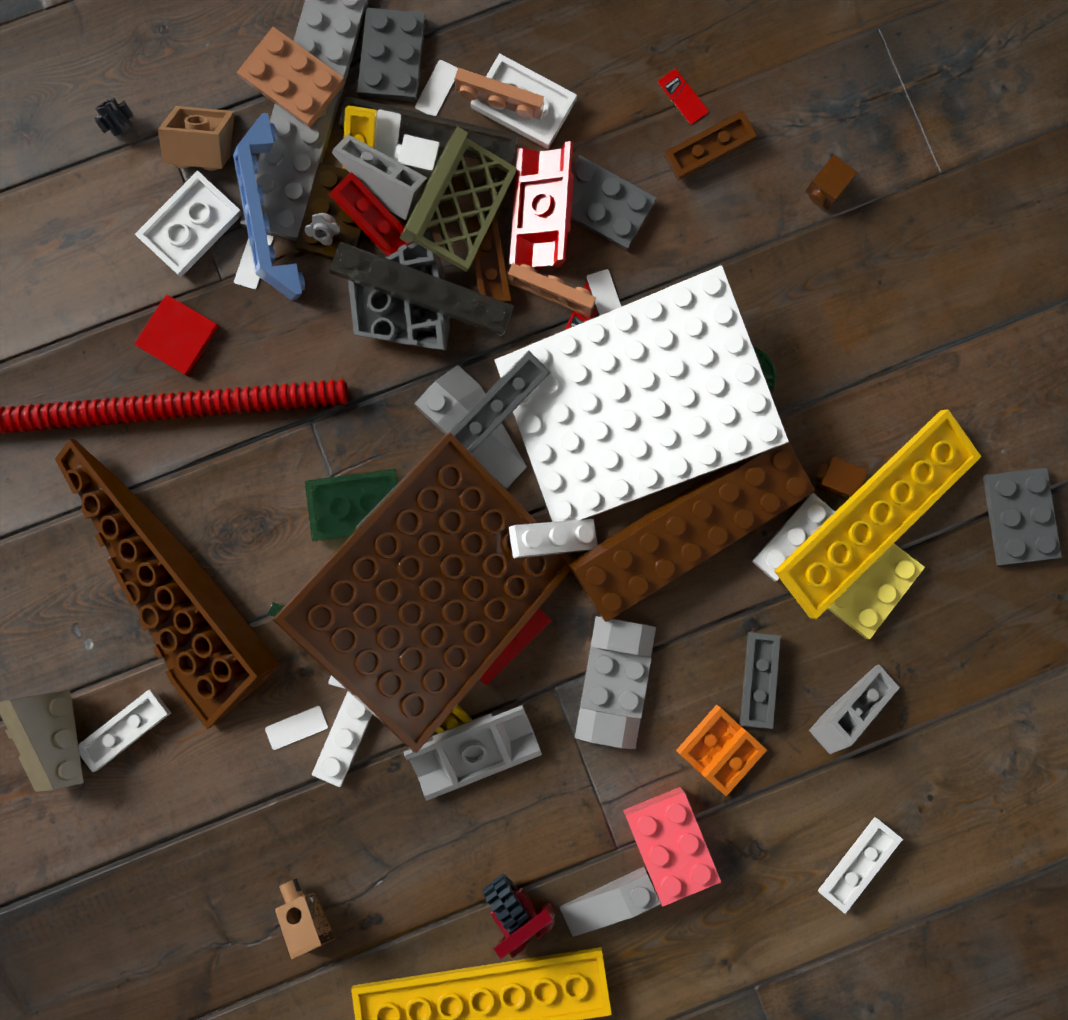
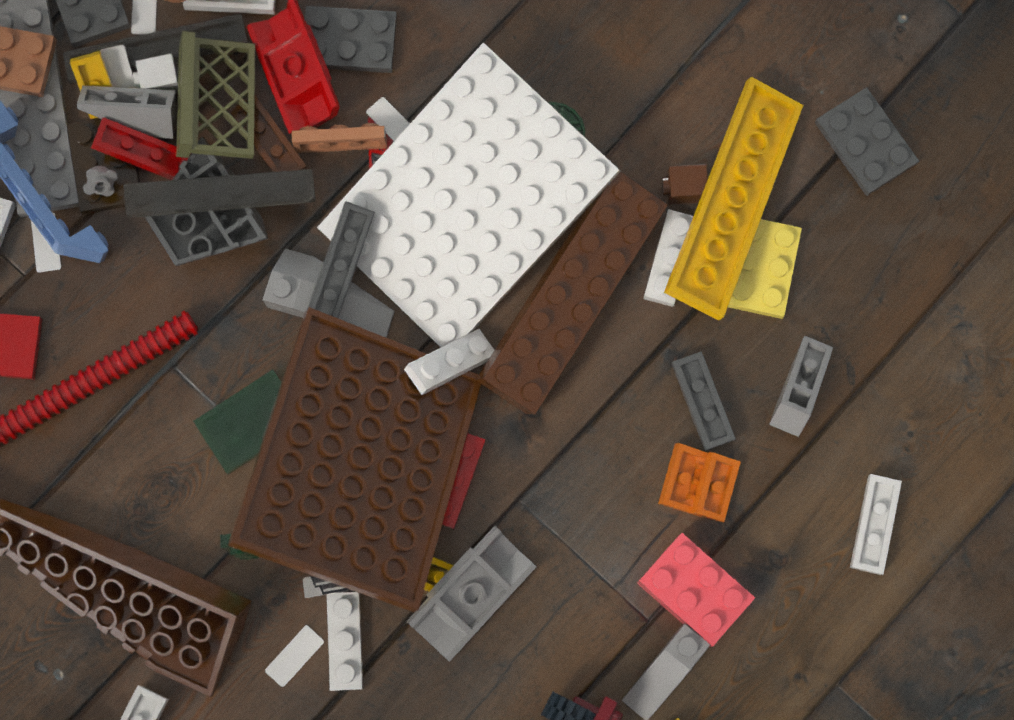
camera: 25 degrees left, 5 degrees down
light grey piece [575,616,656,749] -> none

